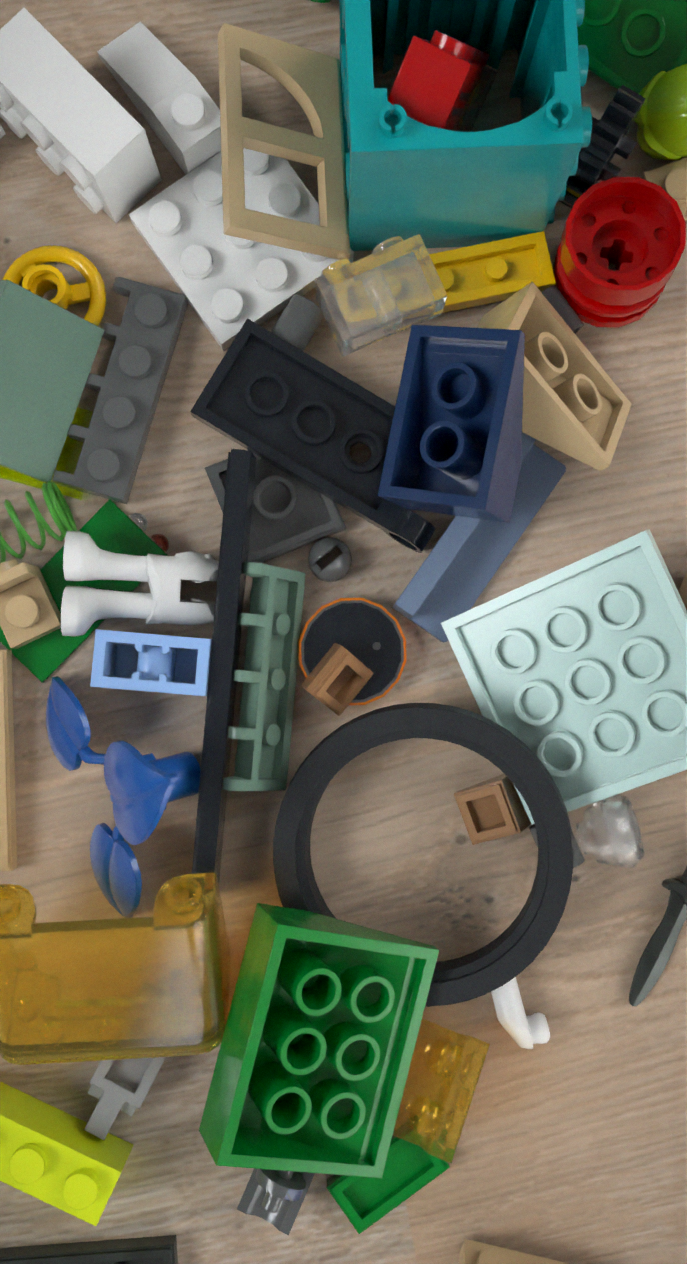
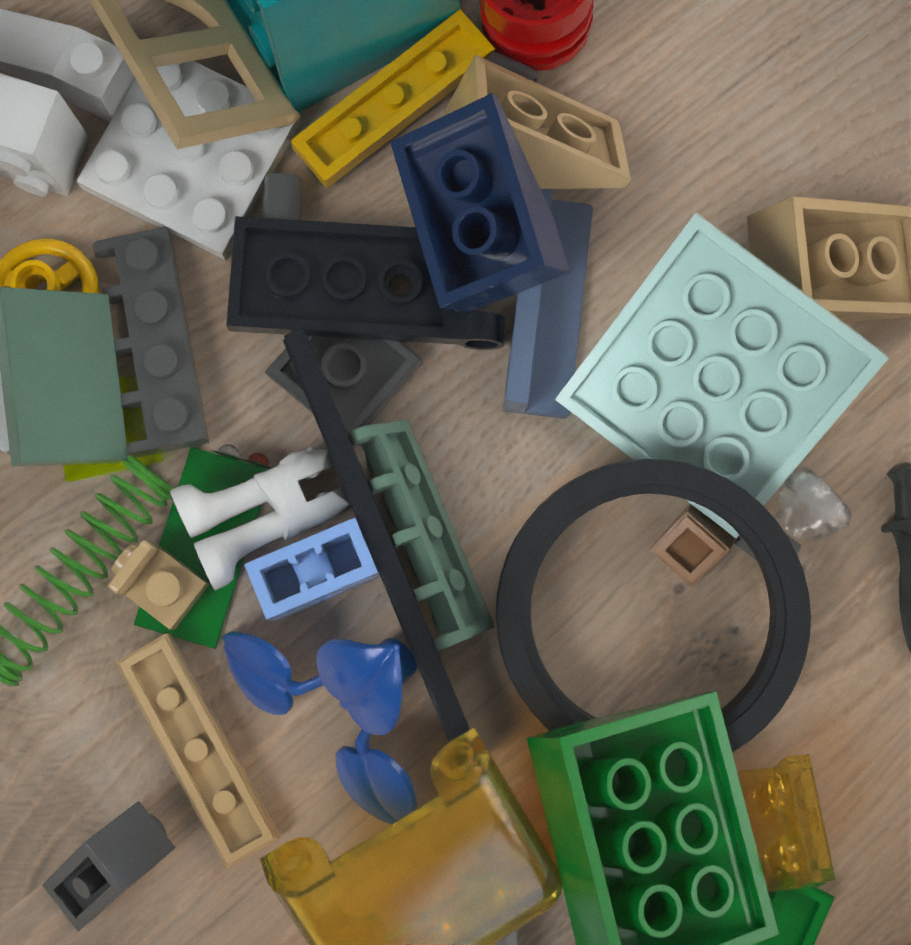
camera: 25 degrees left, 5 degrees down
black tile [299,598,407,705] -> none
medium nougat slope [301,643,373,716] -> none
dark grey hinge [308,537,352,582] -> none
clear brick [315,234,447,357] -> none
white arm [491,977,550,1049] -> none

